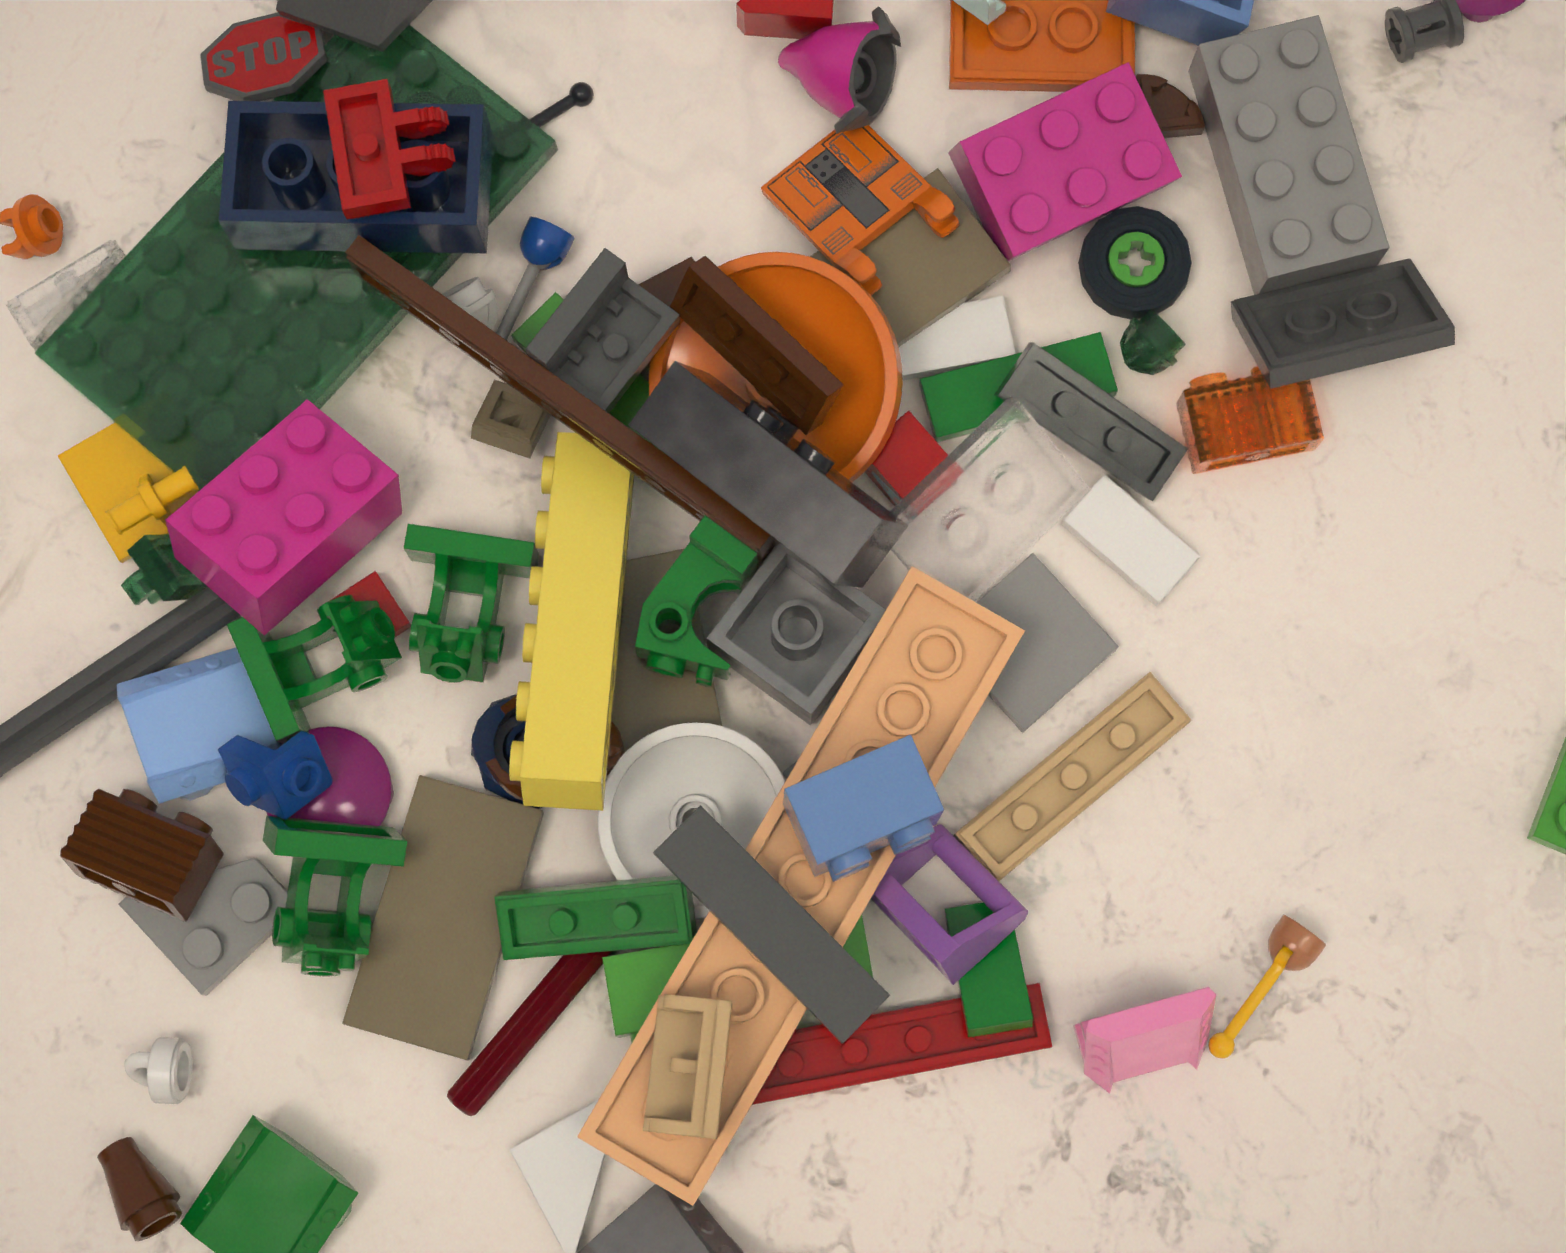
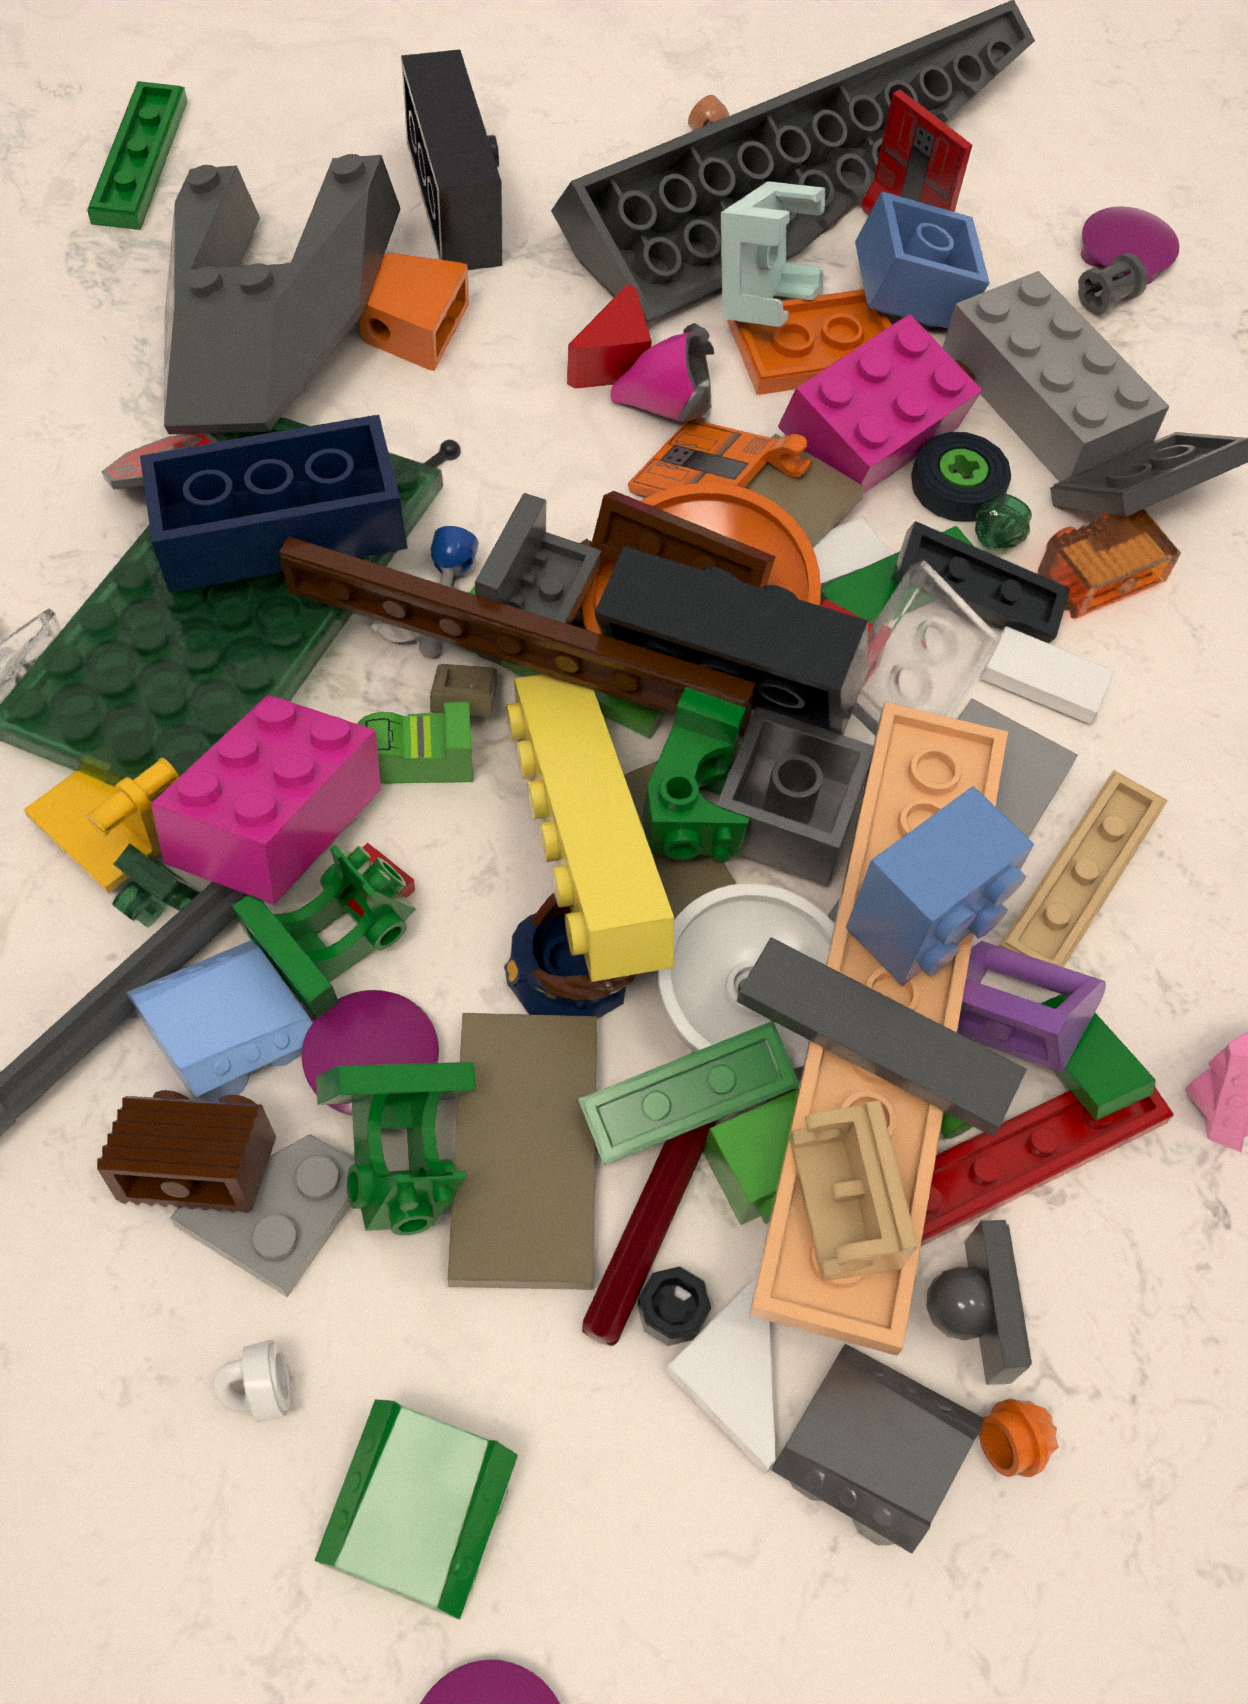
camera: 20 degrees left, 20 degrees down
reddish brown cone [97,1137,182,1241] -> none
blue bracket [218,731,333,820] -> none
red hinge [323,79,456,220] -> none
green tile [403,524,539,683] -> none
none -> bright green leg [358,702,473,784]
none -> black tile [637,1266,711,1346]
none -> dark grey tile [926,1220,1032,1385]

